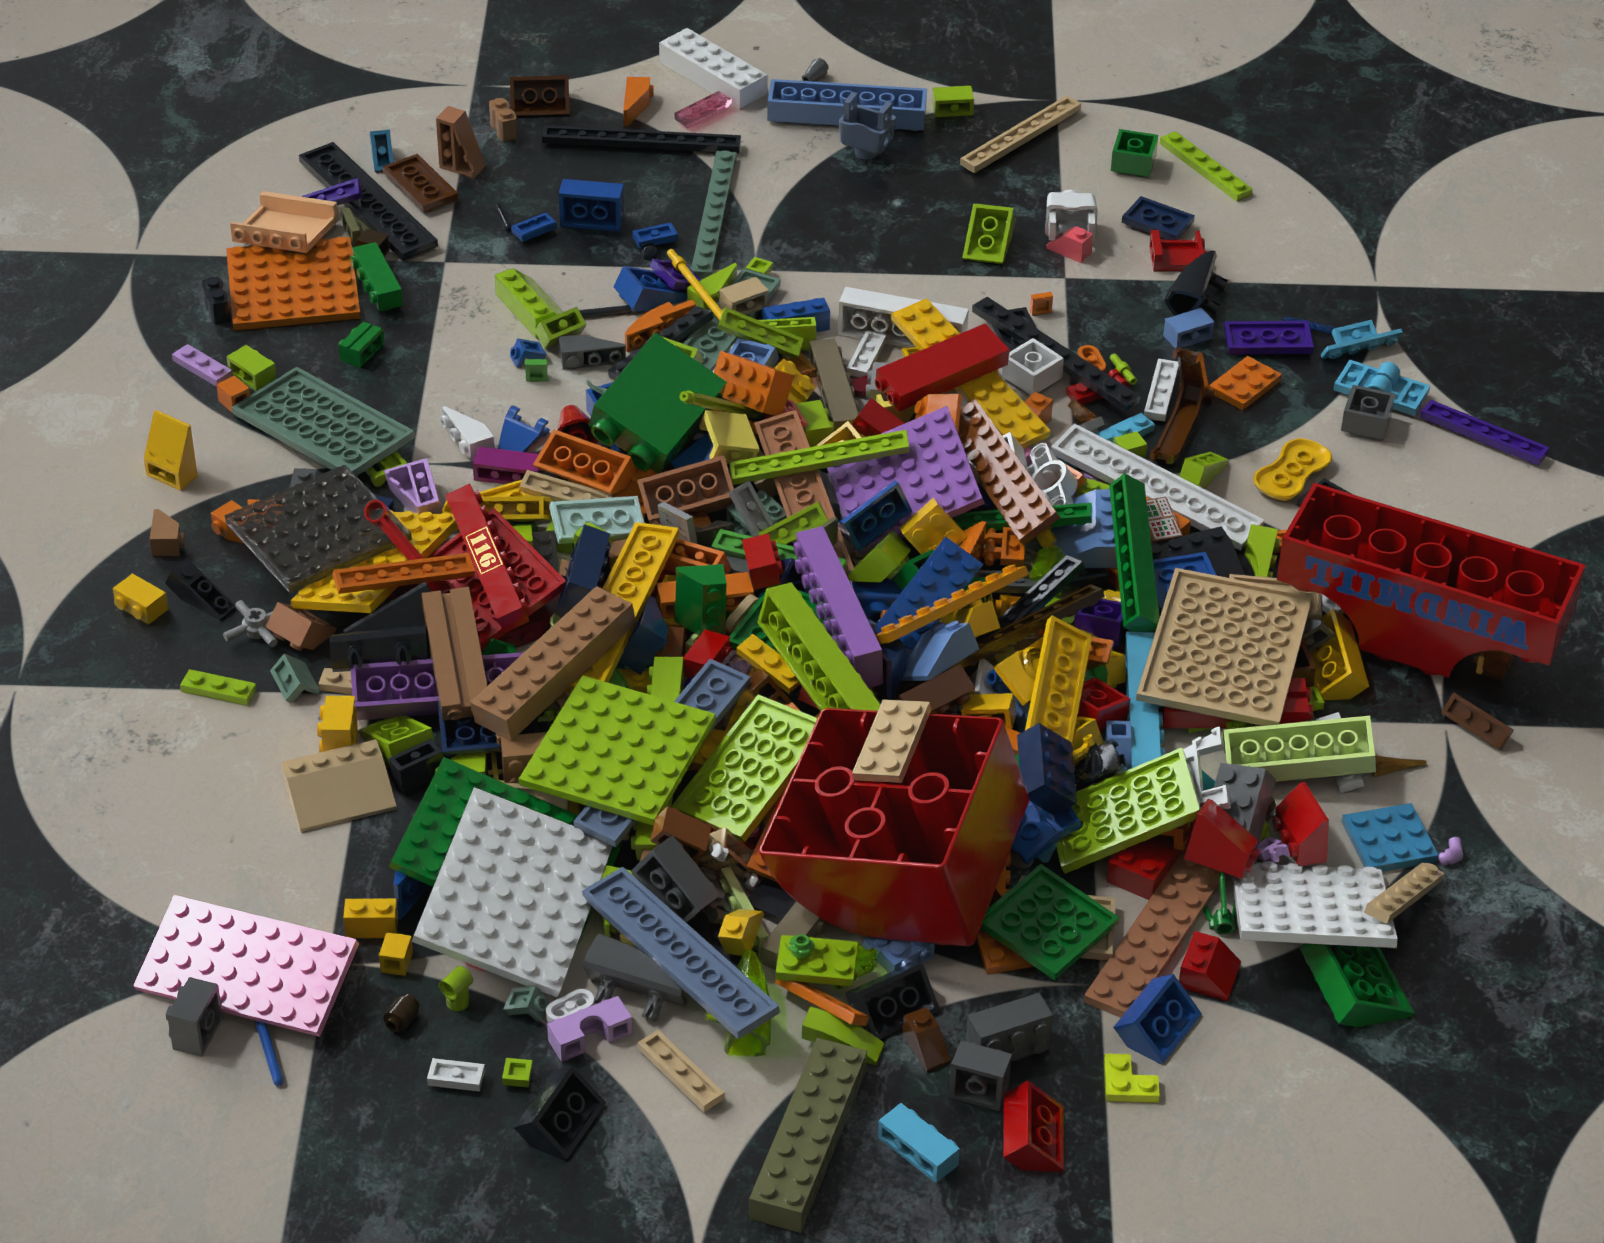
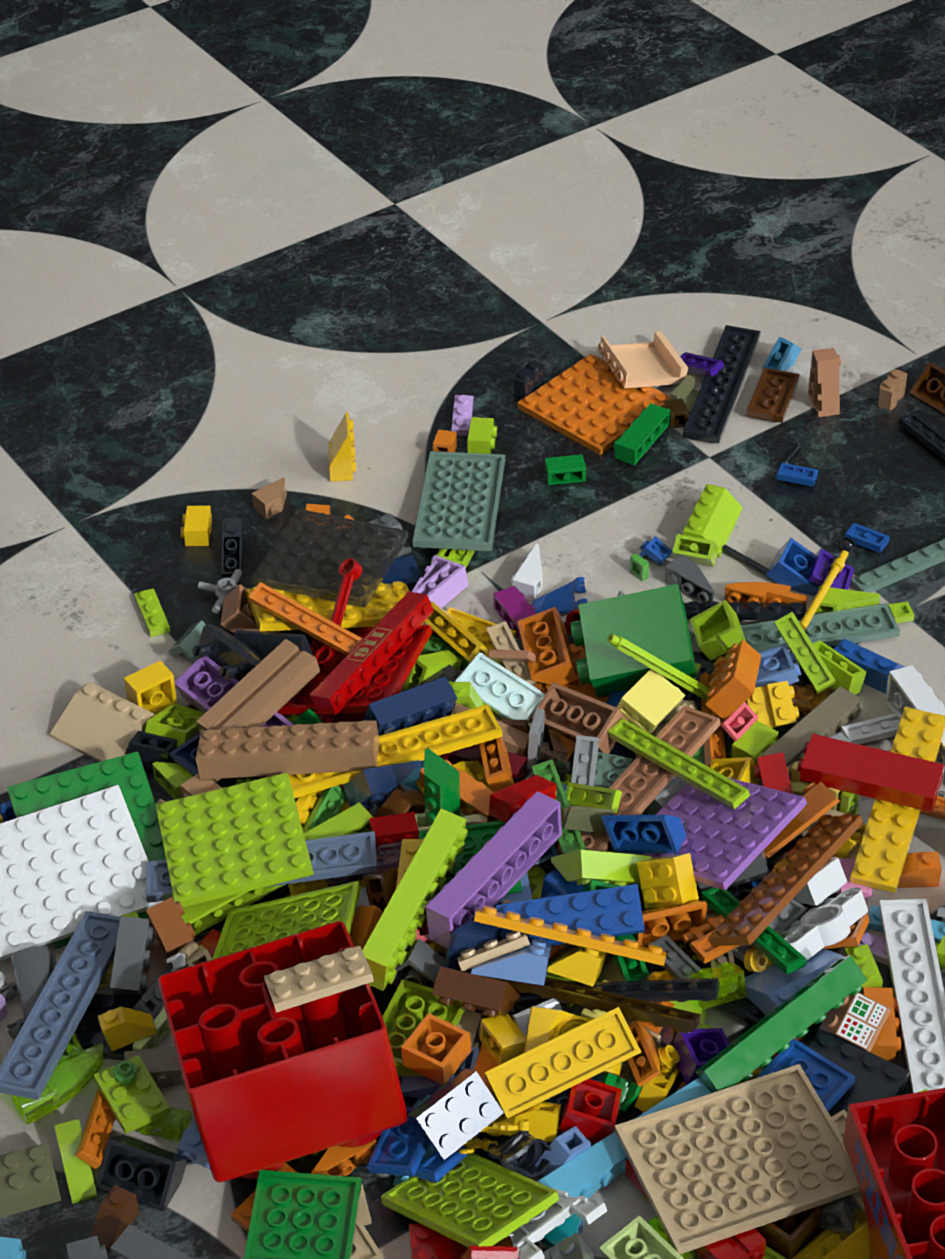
camera: 55 degrees right, 0 degrees up
blue brick [559,179,624,231] -> none
tan brick [719,277,769,315] -> none
none -> tan plate [457,931,530,971]
none -> nougat tile [488,650,536,662]

